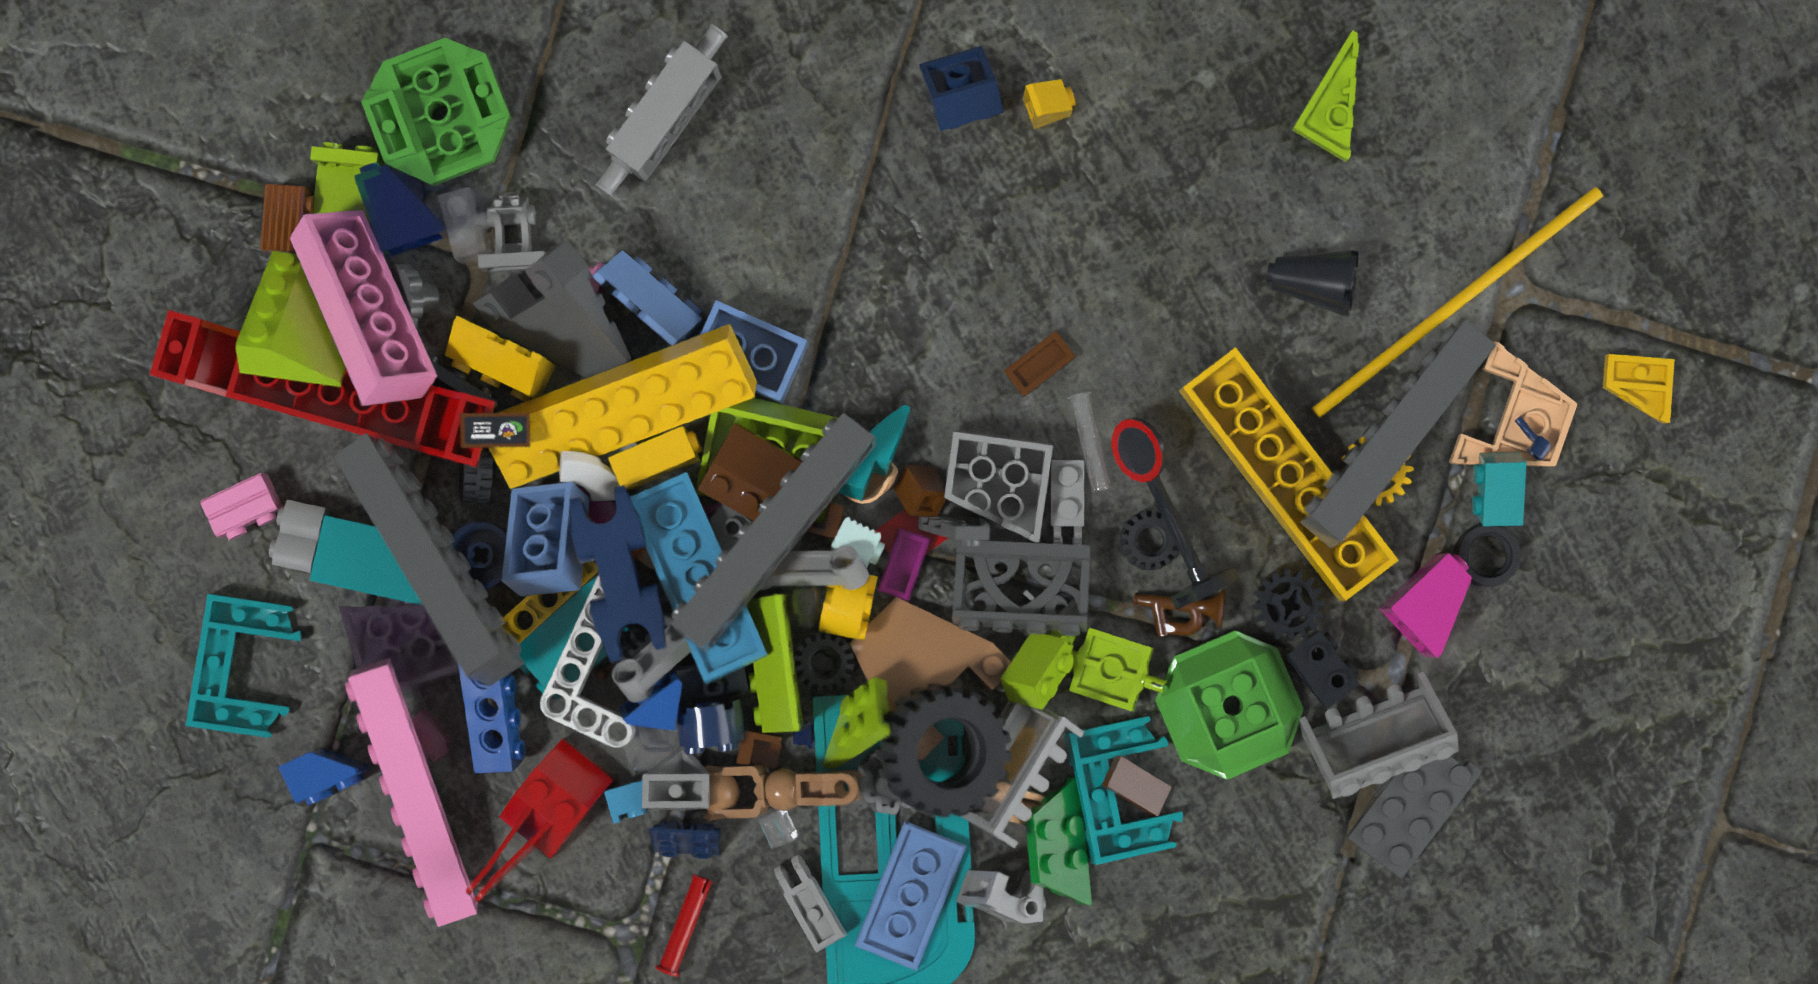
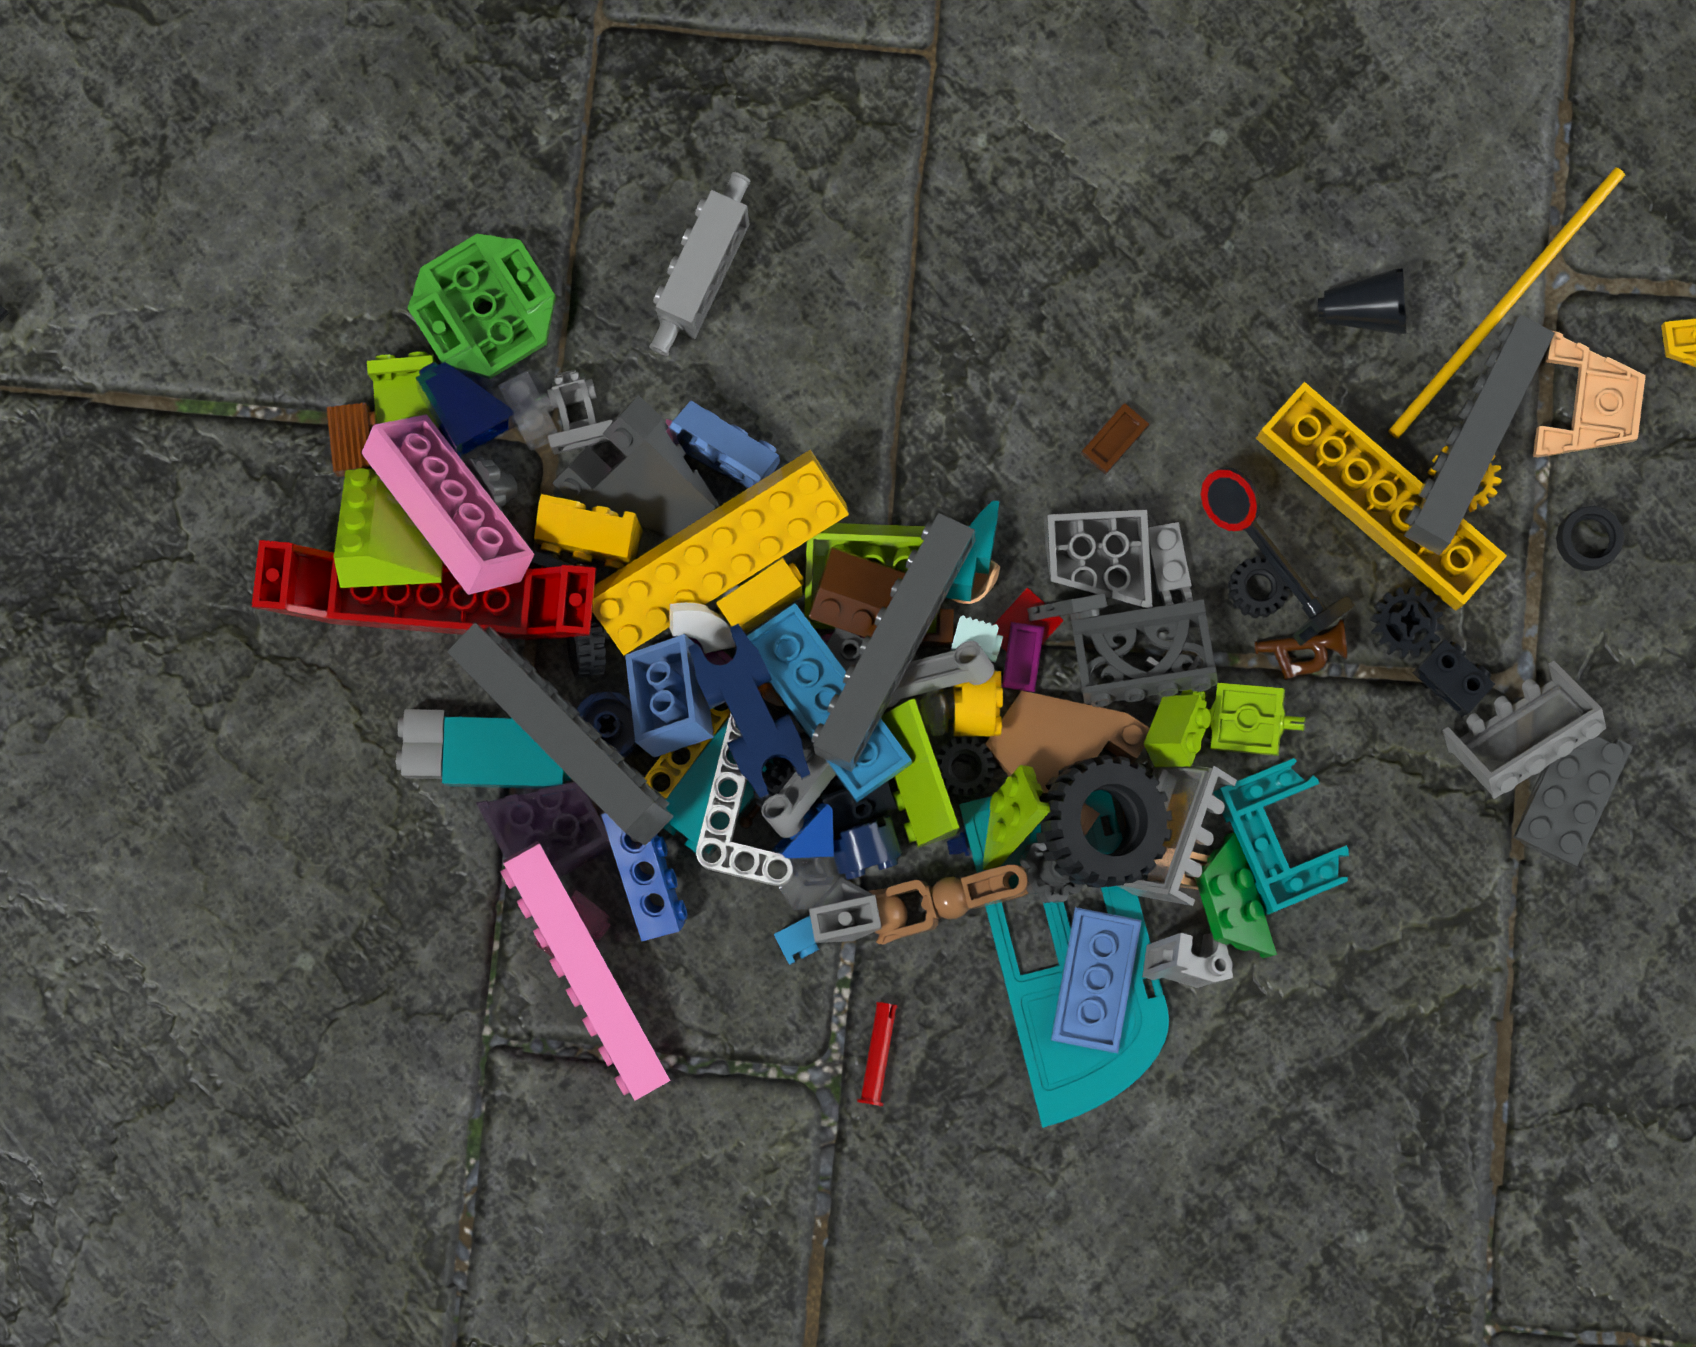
camera: 10 degrees left, 5 degrees down
teal wedge [185,593,302,738] -> none
bright pink brick [200,473,282,541] -> none
blue slope [278,749,371,806] -> none
tile [460,413,530,448] -> none
red slope [465,738,616,903] -> none
dark blue hinge [649,821,721,859] -> none
medium blue brick [700,300,809,404] -> none
reddish brown panel [736,729,784,769] -> none
clear slope [758,810,799,849] -> none
light grey hinge [774,855,847,953] -> none
reddish brown panel [894,465,946,517] -> none
dark blue slope [919,46,1003,131] -> none
yellow slope [1023,79,1076,129] -> none
clear pin [1067,391,1112,493] -> none
tile [1102,756,1171,817] -> none
bright green piece [1154,631,1304,780] -> none
lime wing [1292,30,1359,162] -> none
dark pink slope [1378,553,1472,658] -> none
teal brick [1472,452,1526,526] -> none
dark blue hand [1515,416,1550,461] -> none

